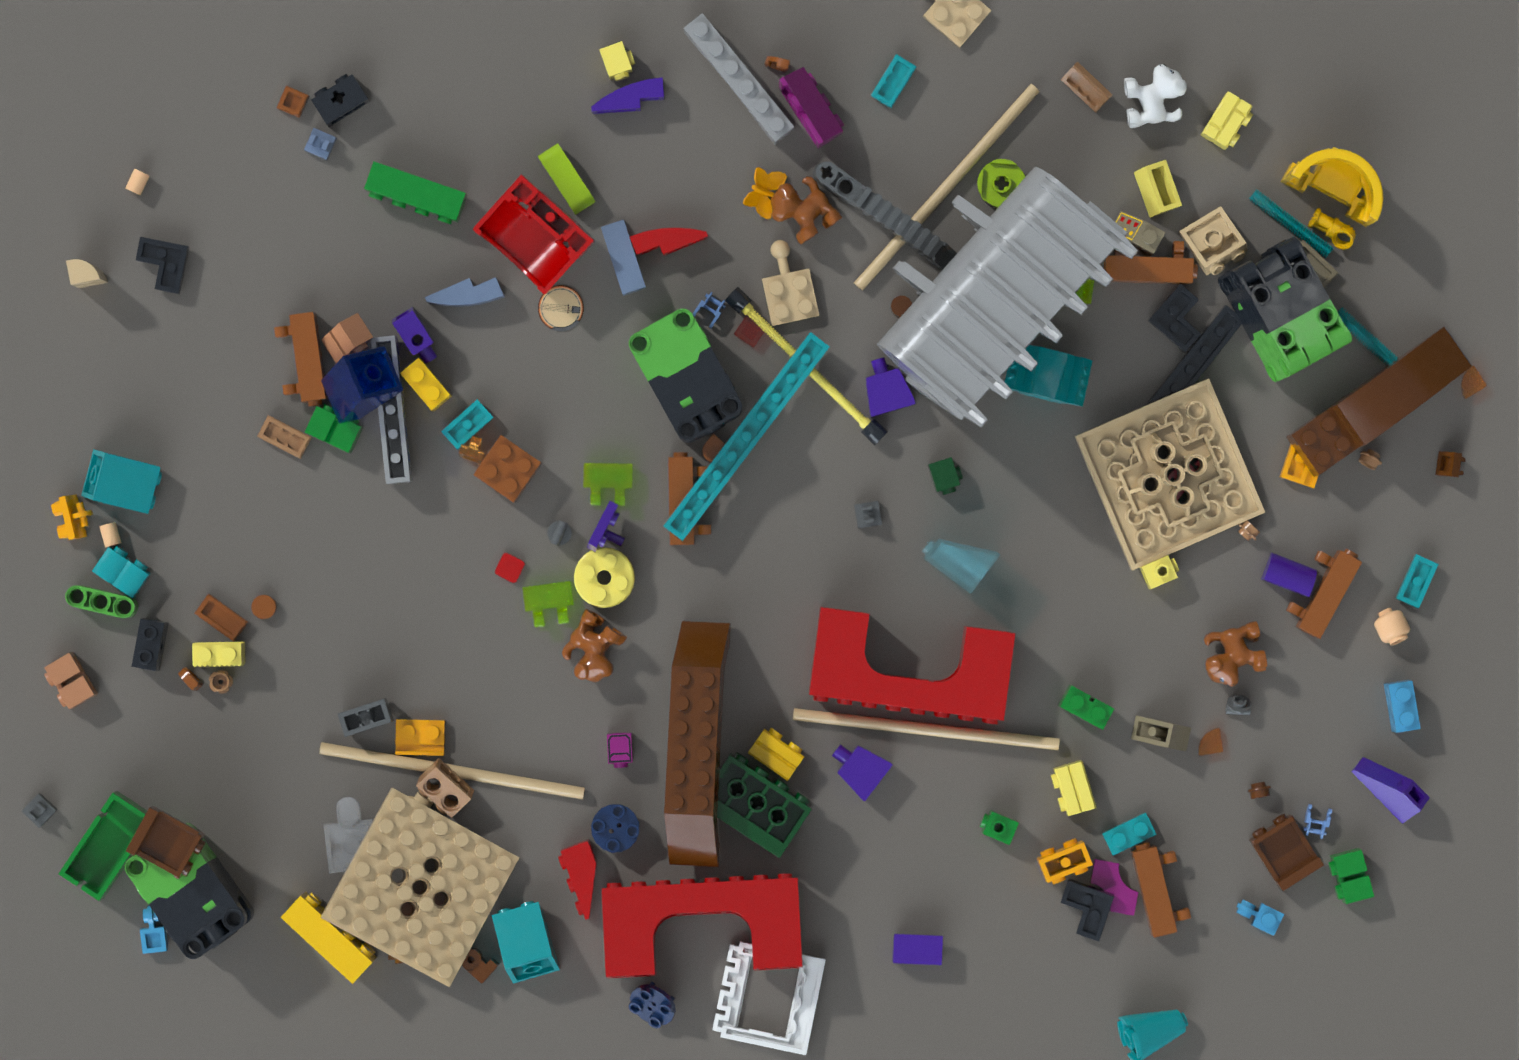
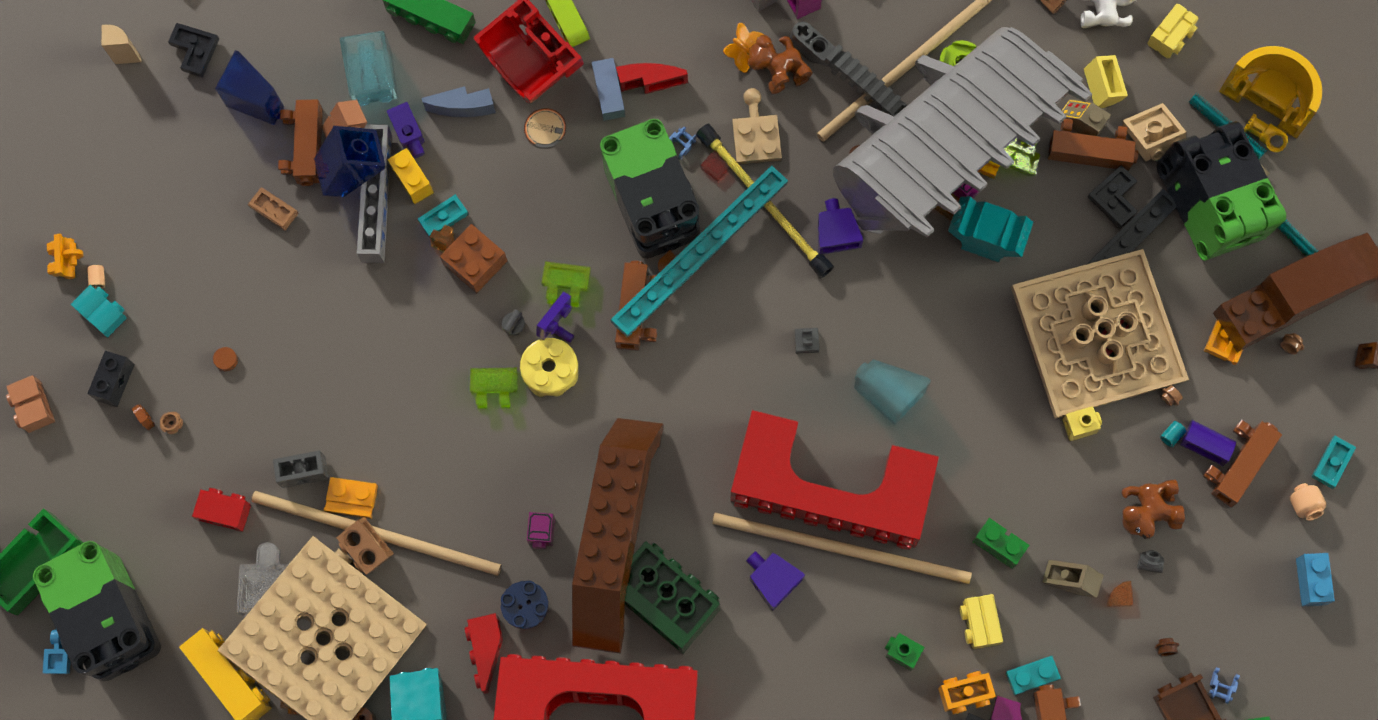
camera: 15 degrees right, 15 degrees down
bright green beam [65,585,138,618] -> none
teal slope [81,449,162,514] -> none
reddish brown panel [126,806,206,879] -> none
light yellow brick [192,642,245,667] -> none
dark orange tile [194,594,248,642] -> none
green piece [304,404,363,454] -> none
red piece [495,553,525,583] -> none
dark orange animal [562,609,627,683] -> none
yellow brick [748,728,804,781] -> none
dark green brick [928,457,963,495] -> none
dark purple slope [1351,757,1430,824] -> none
none -> red brick [192,488,251,532]
none -> clear blue slope [215,50,284,125]
none -> clear light blue slope [339,31,398,106]
none -> teal hinge [1160,421,1187,447]

